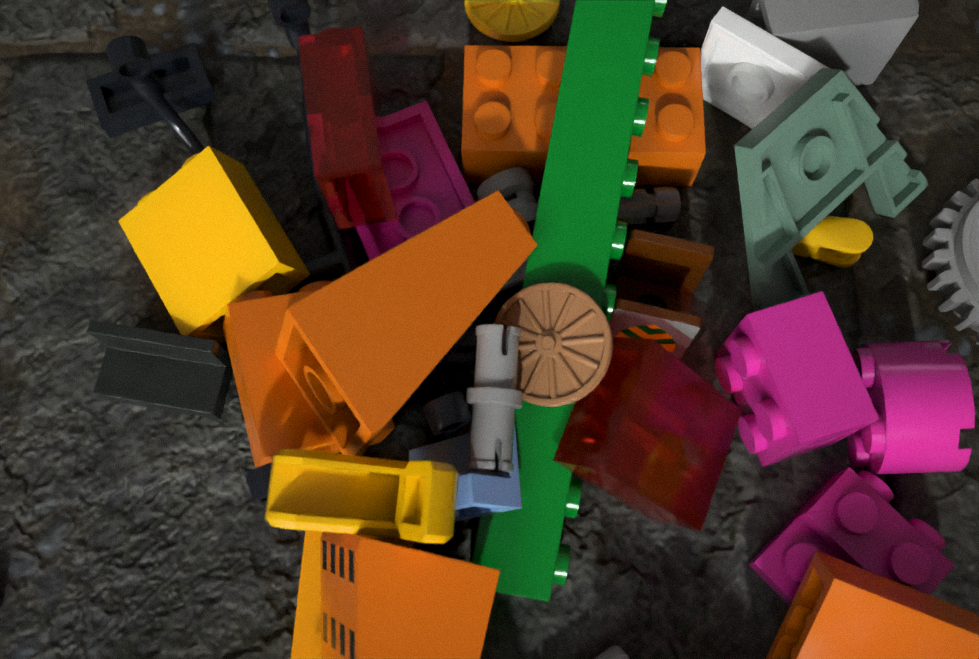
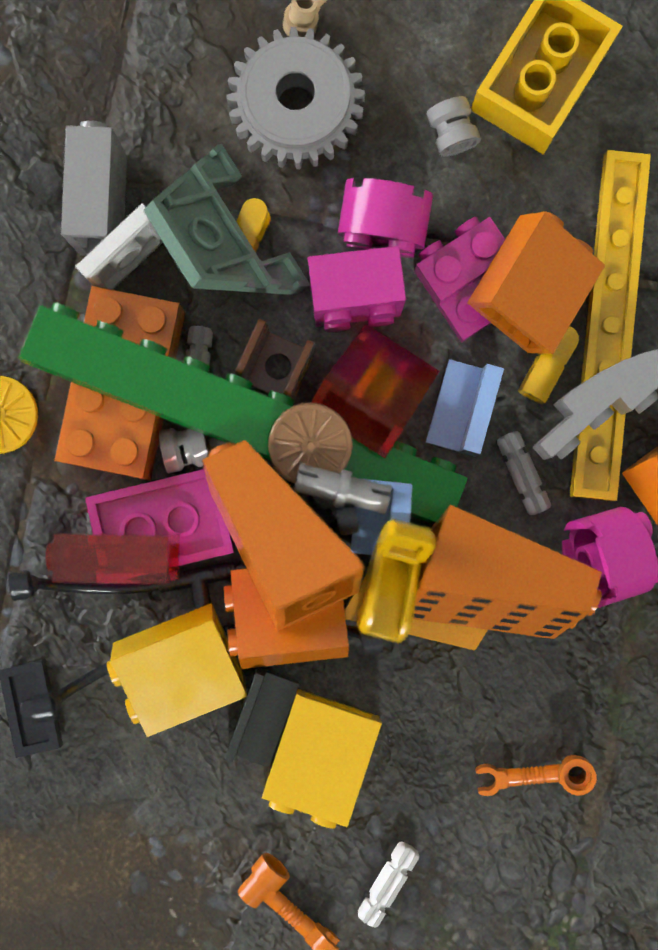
camera: 80 degrees left, 15 degrees up
none -> yellow brick [262,689,382,829]
none -> light blue panel [425,359,504,457]

